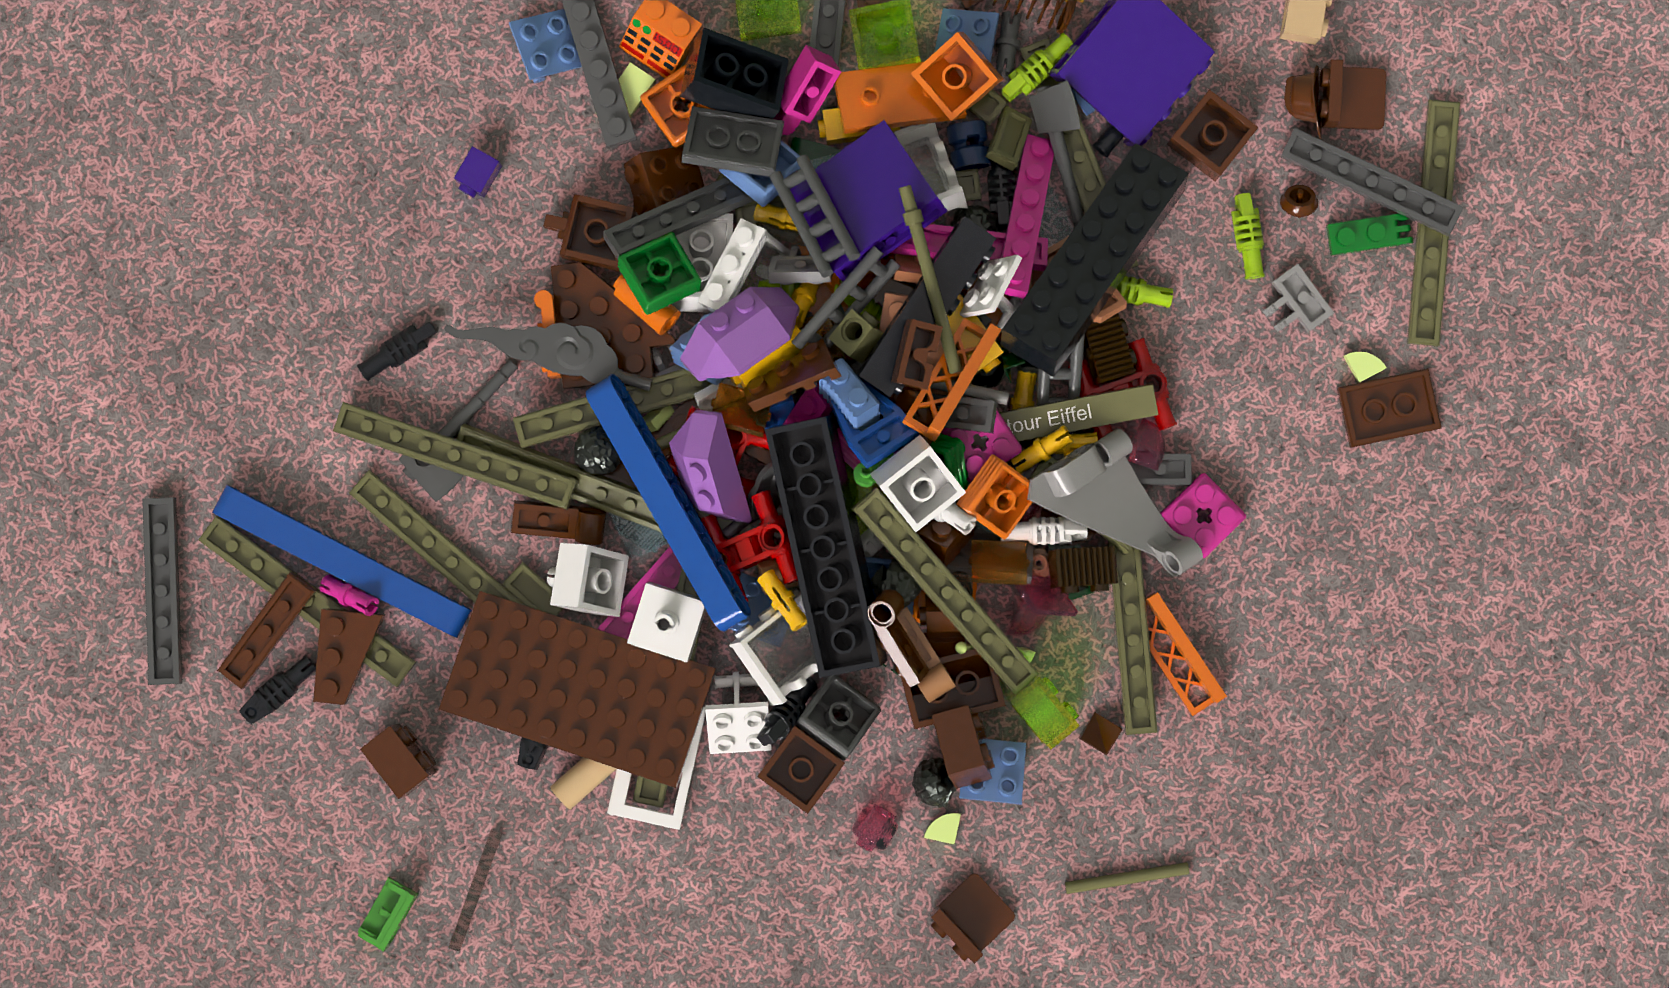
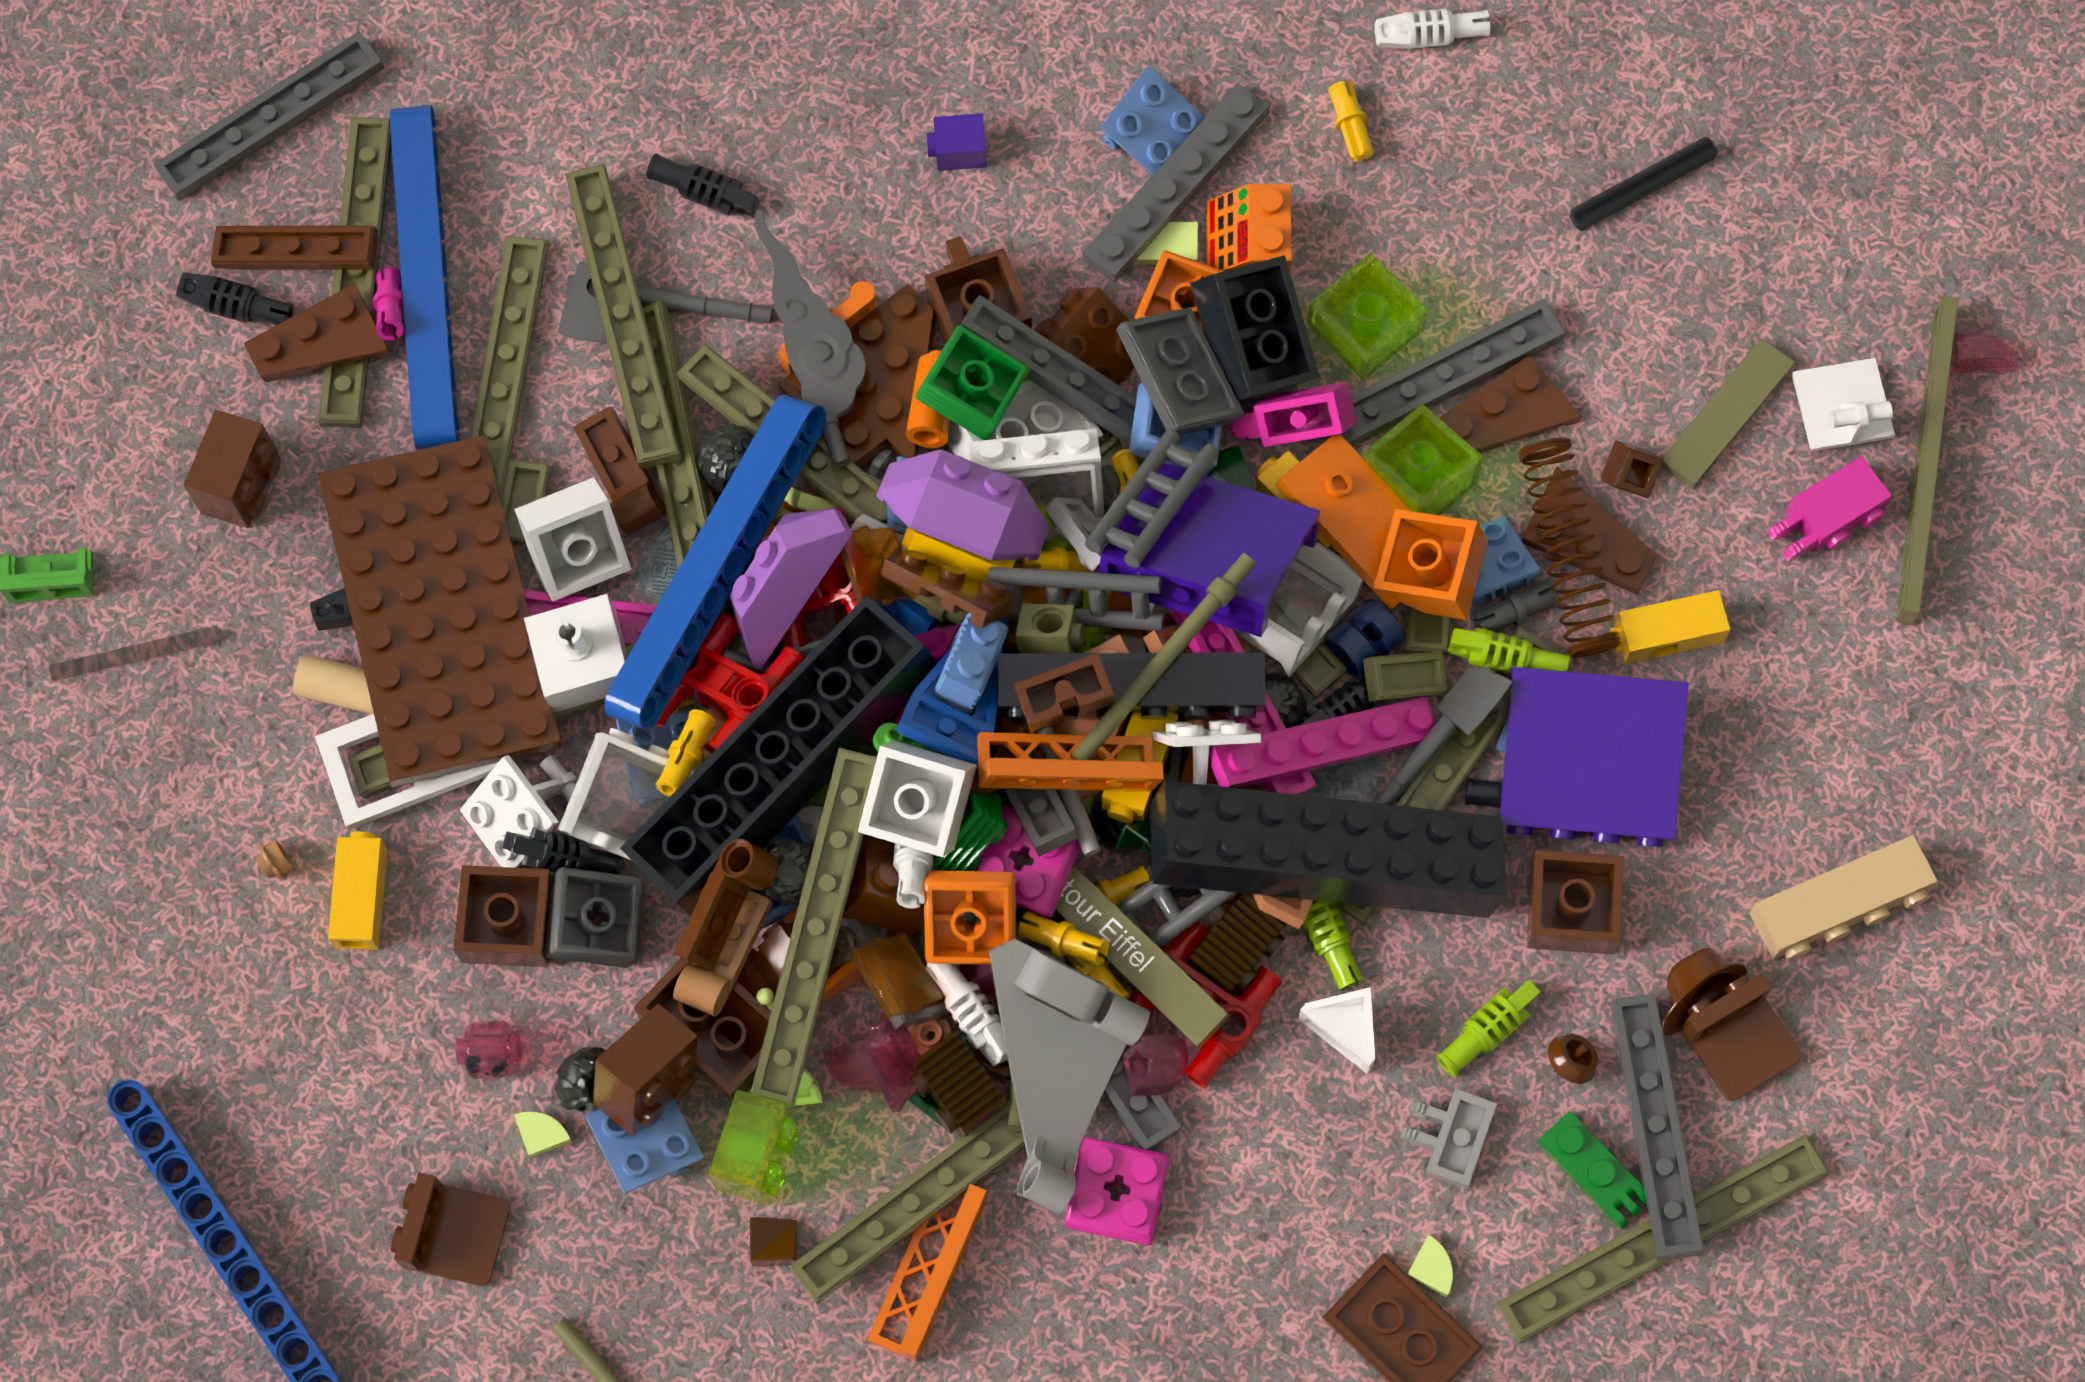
camera: 65 degrees right, 15 degrees down
none -> medium nougat plate [255,839,294,879]
none -> yellow brick [328,831,388,950]
none -> white slope [1298,987,1375,1074]

